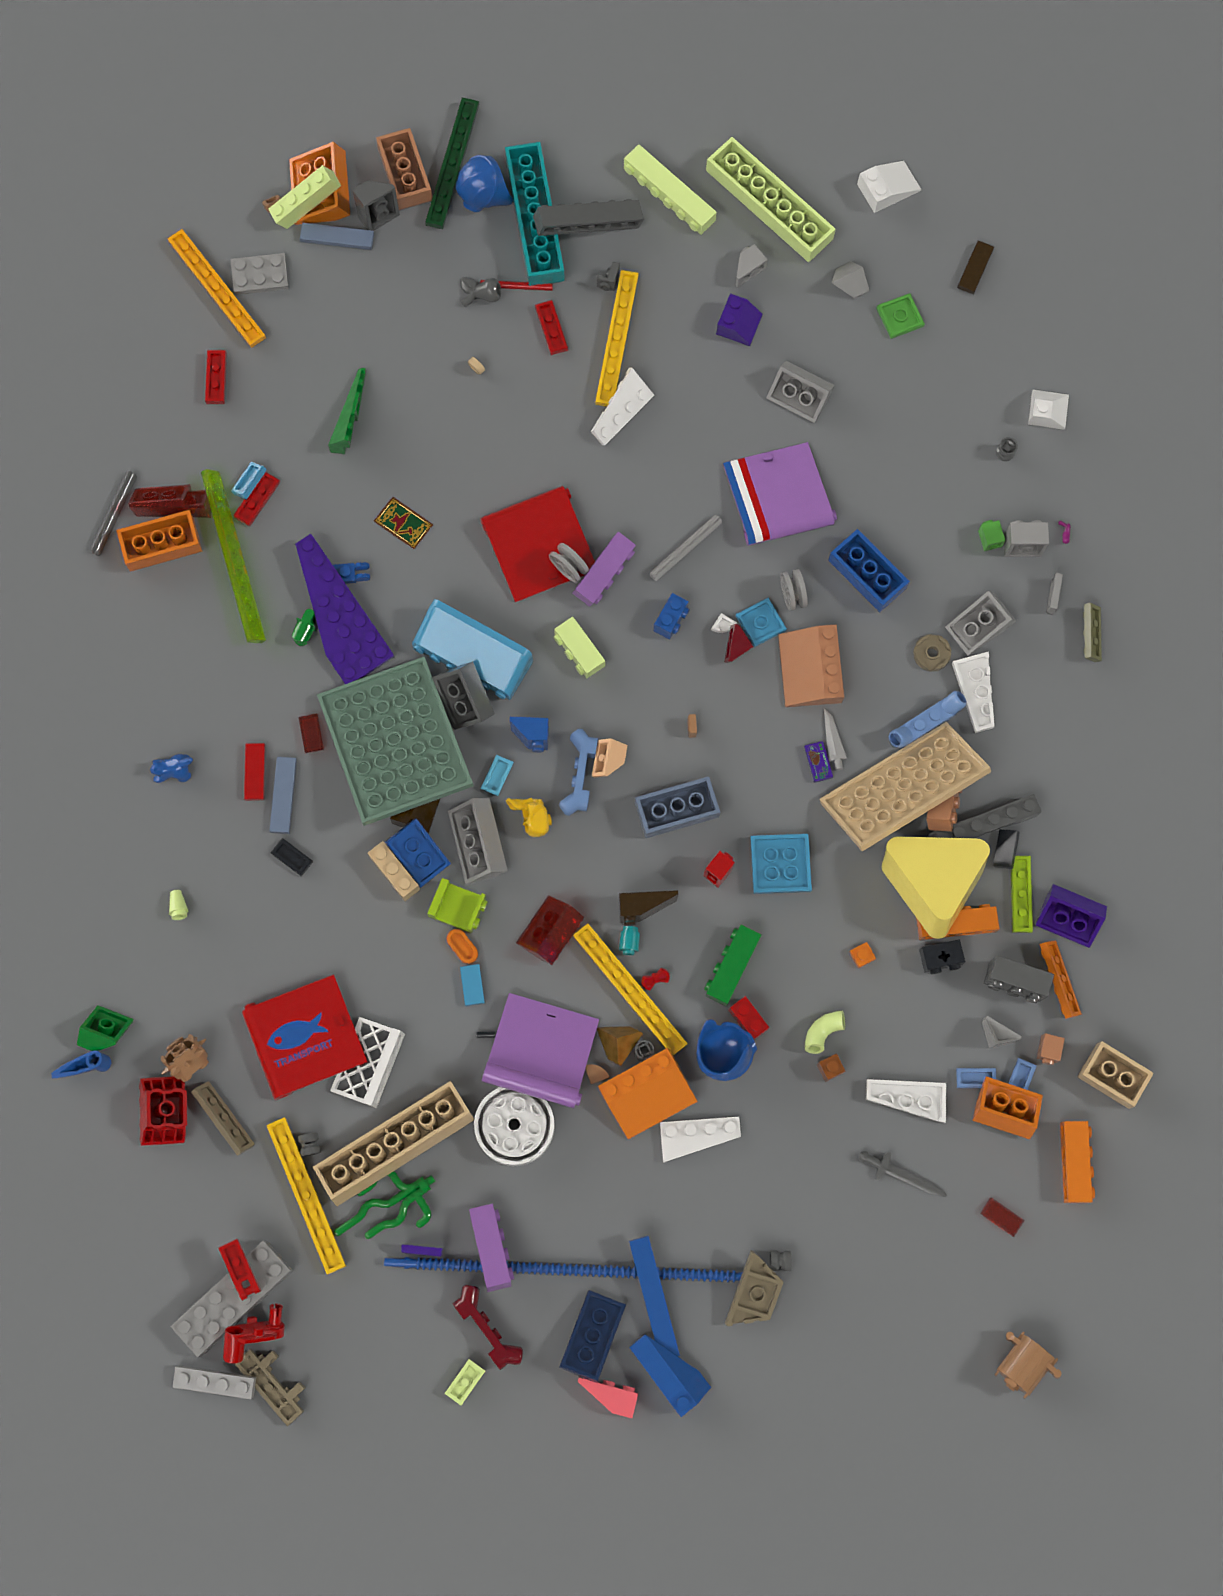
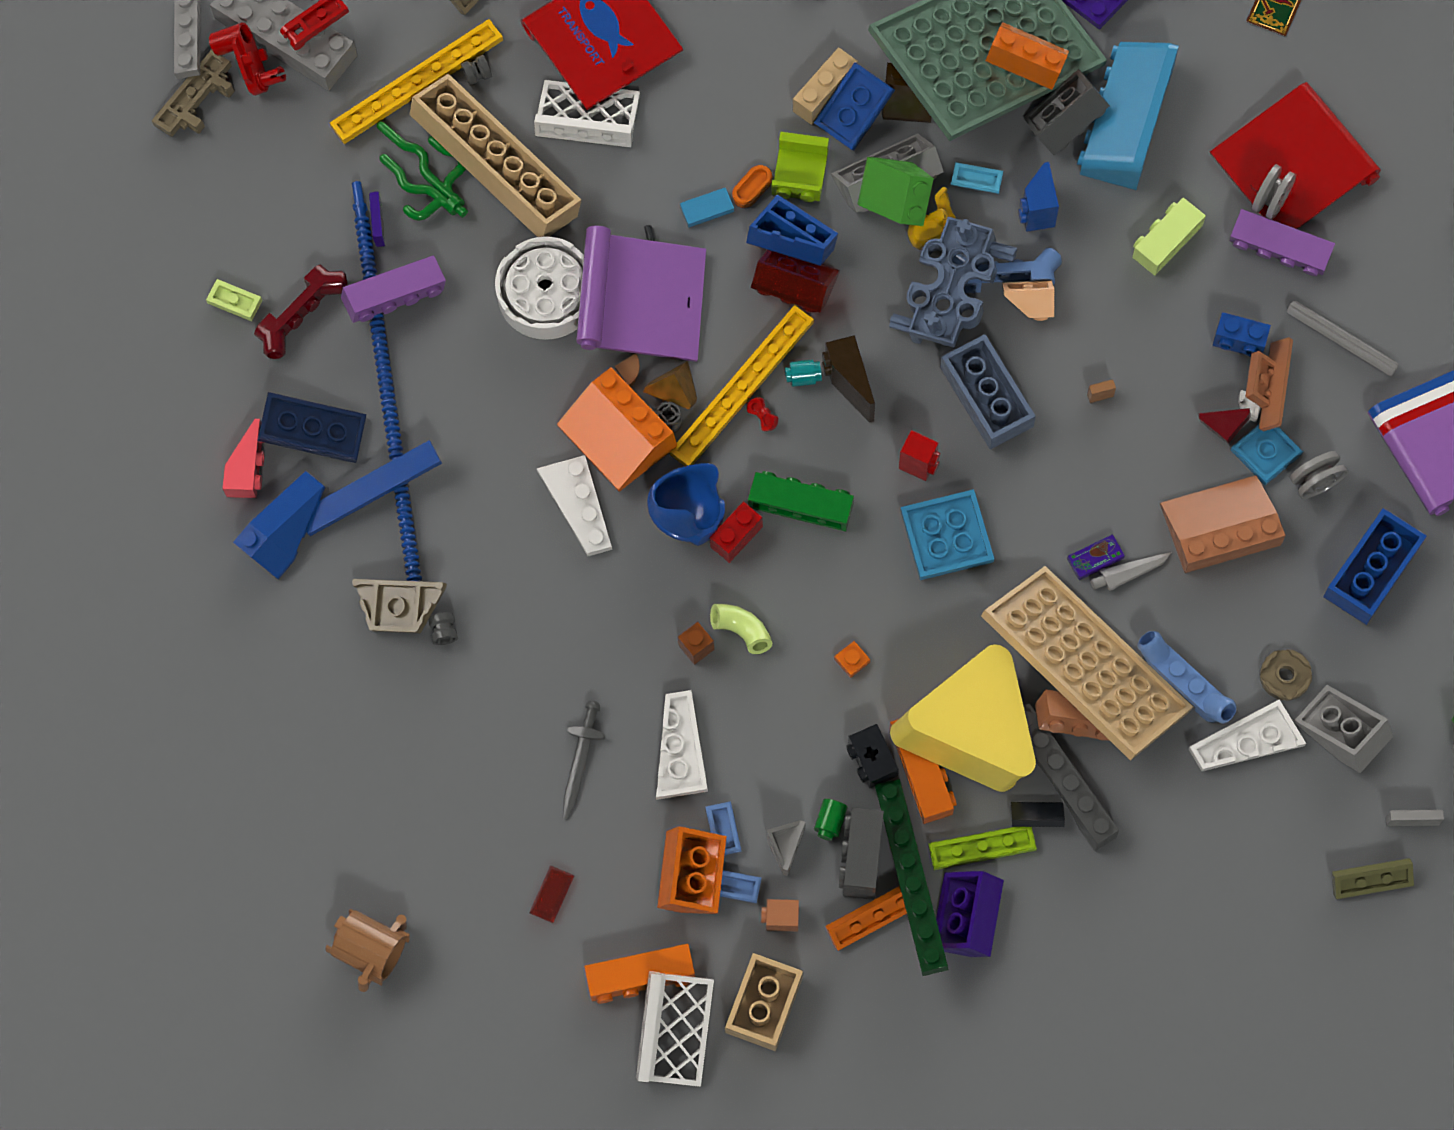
camera: 85 degrees right, 5 degrees down
none -> white fence [636,971,714,1087]
none -> blue wedge [746,194,838,266]
none -> green brick [814,799,848,841]
none -> bright green slope [857,157,934,226]
none -> dark green plate [875,779,949,976]
none -> sand blue gear [889,217,1017,348]
none -> orange slope [985,22,1069,90]
none -> nougat bracket [1245,337,1293,431]

